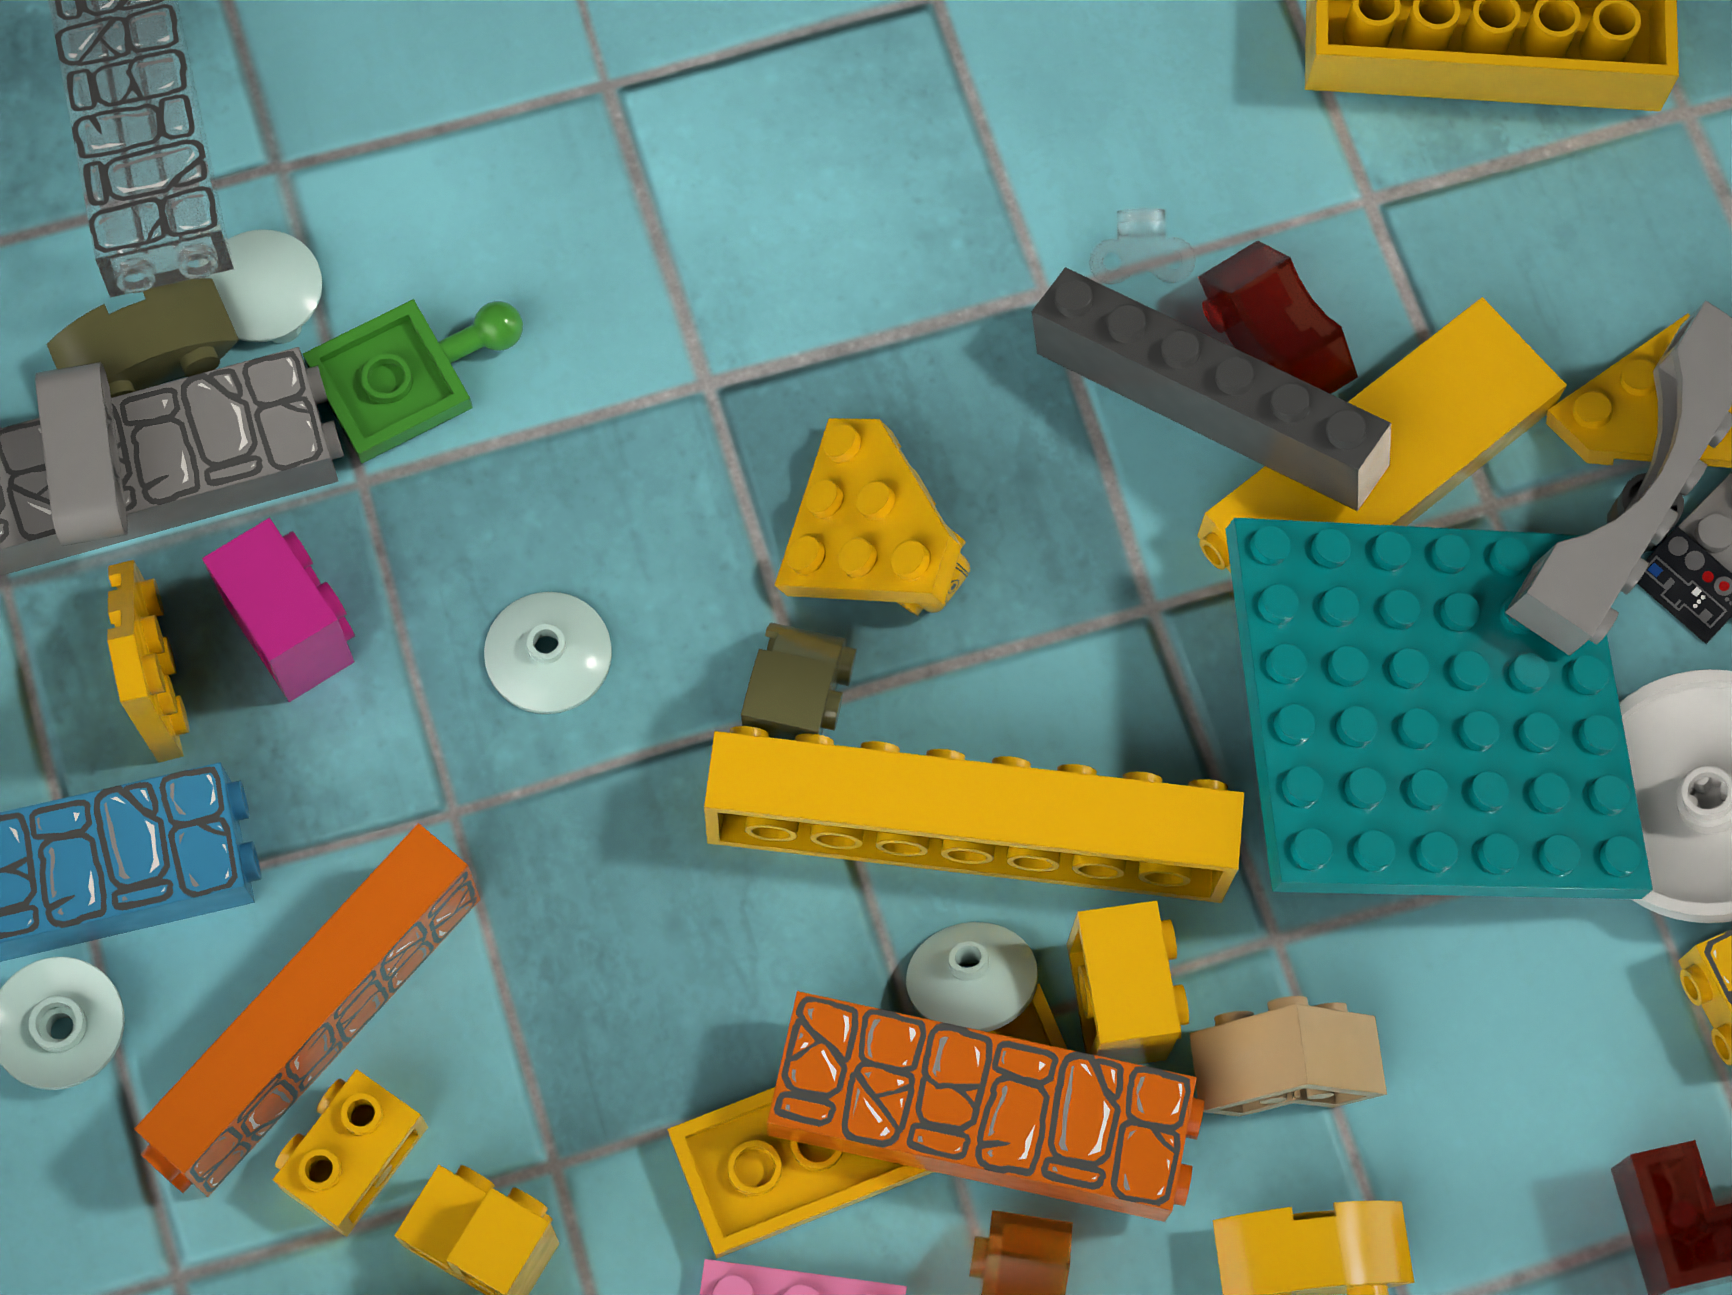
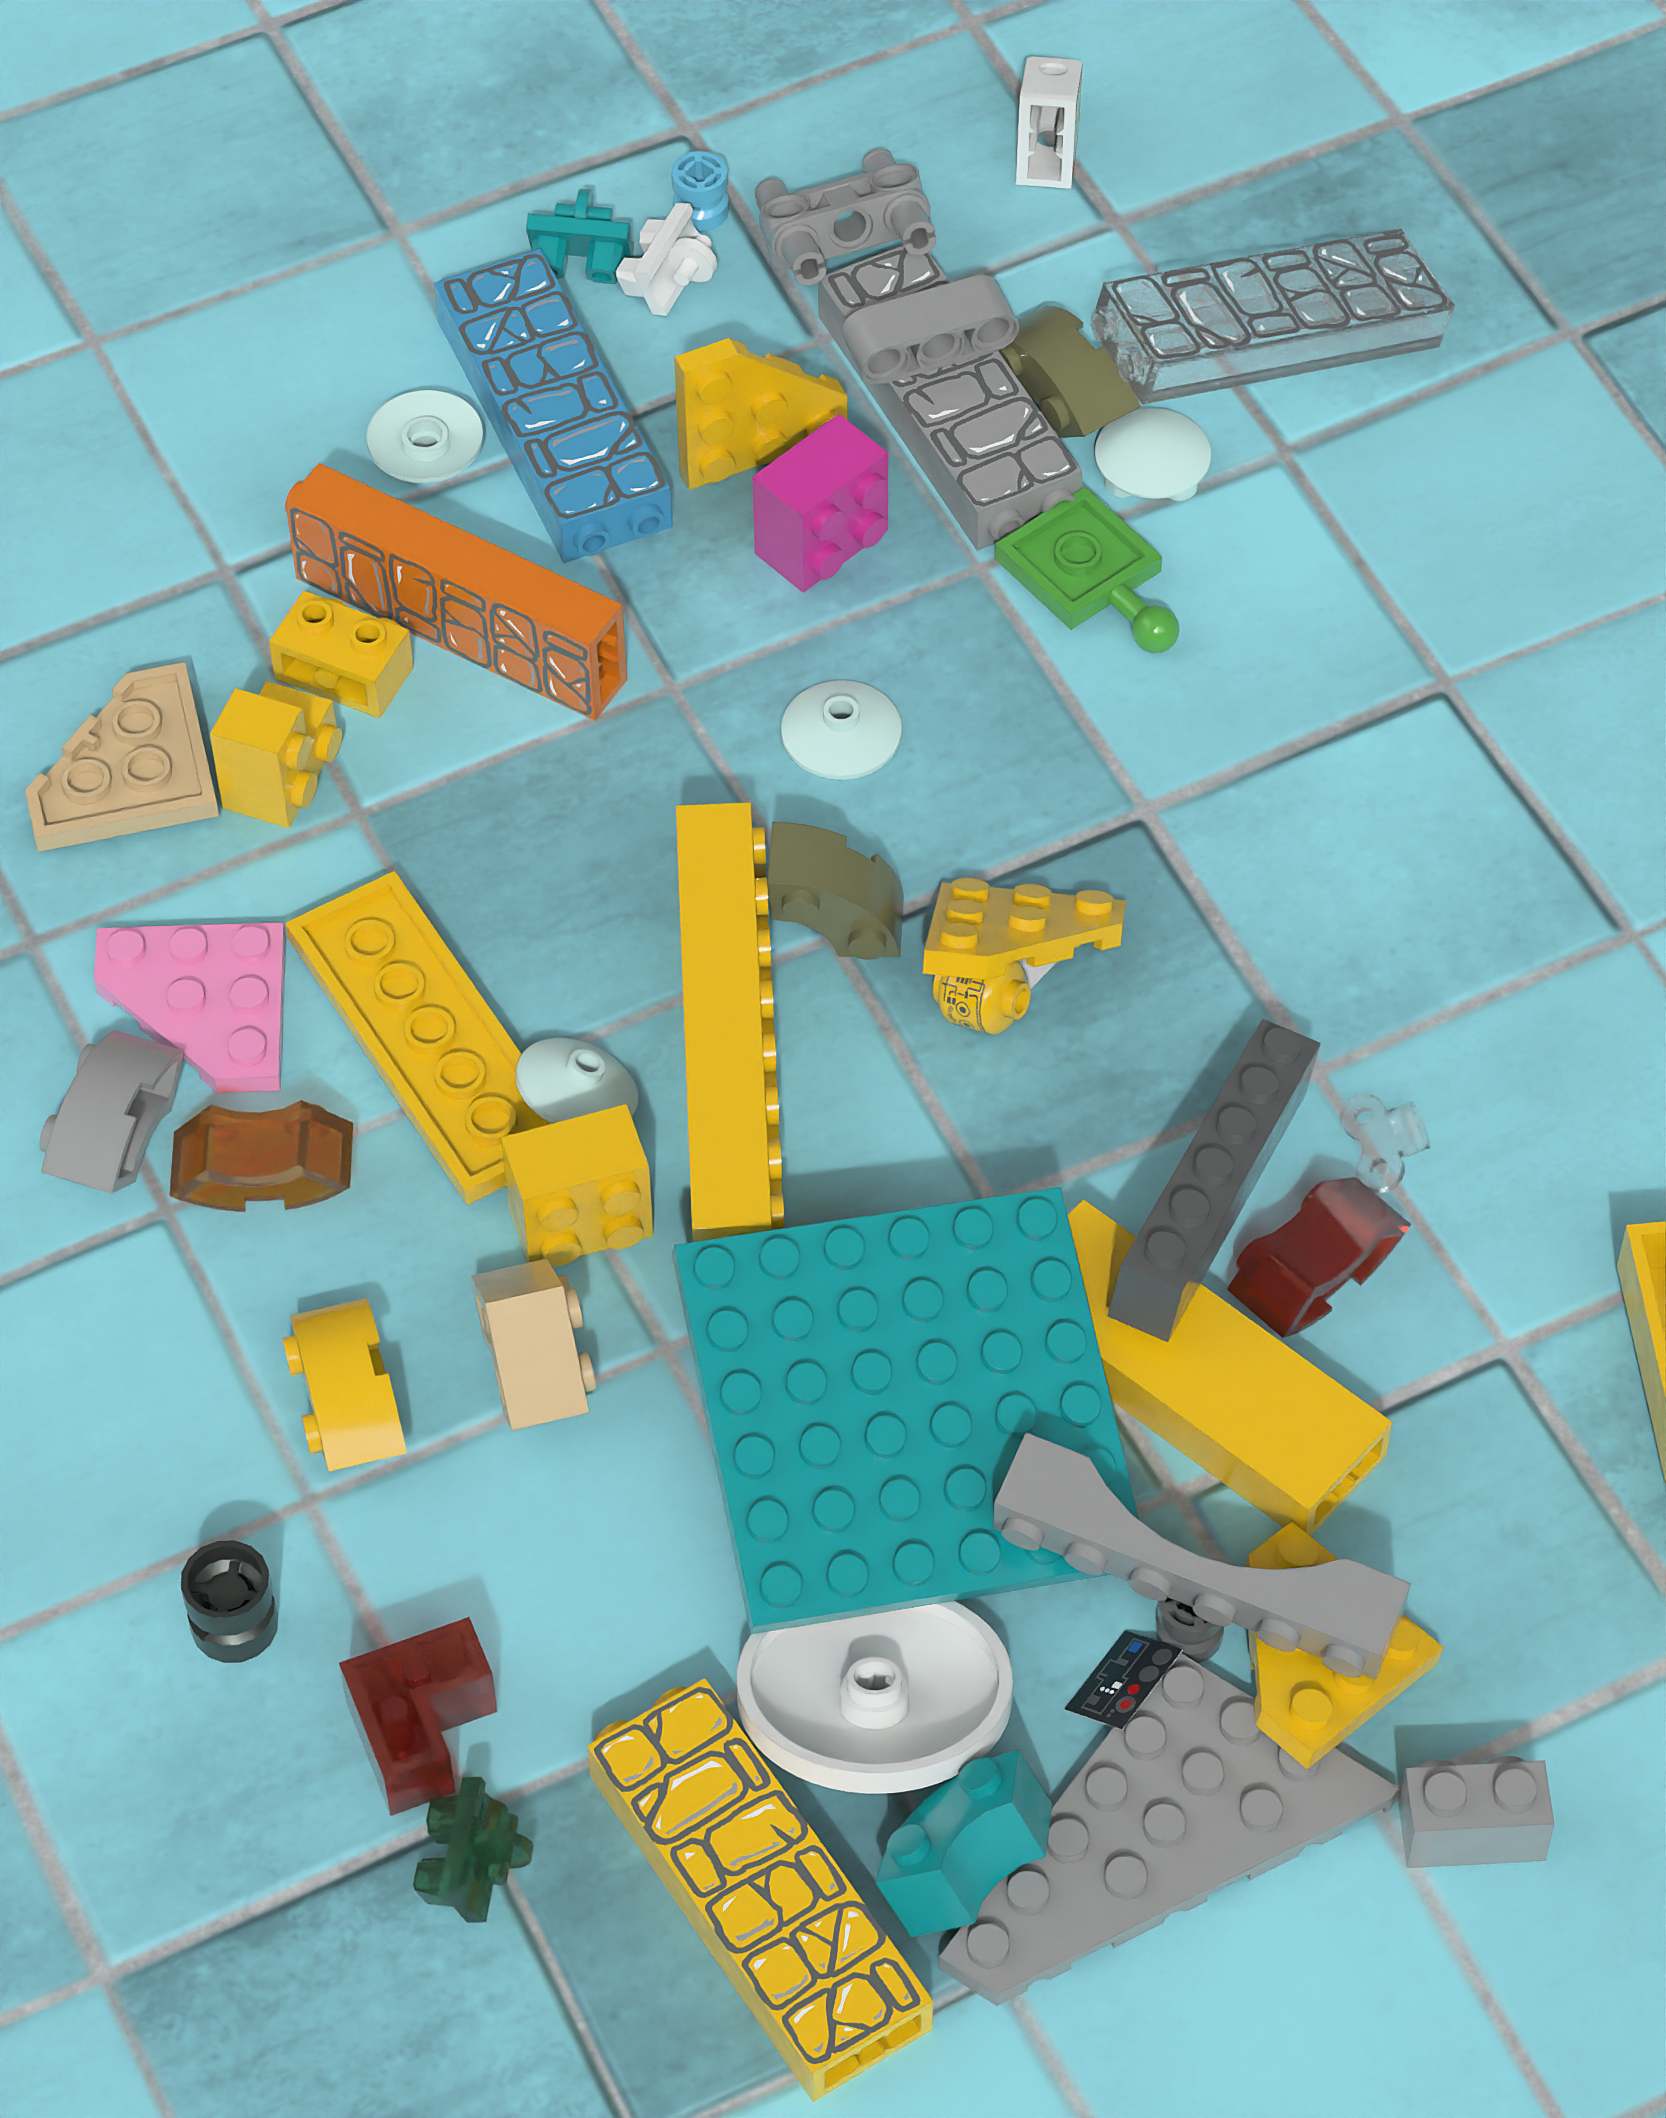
camera: 85 degrees right, 15 degrees down
orange brick [767,991,1204,1222] -> none

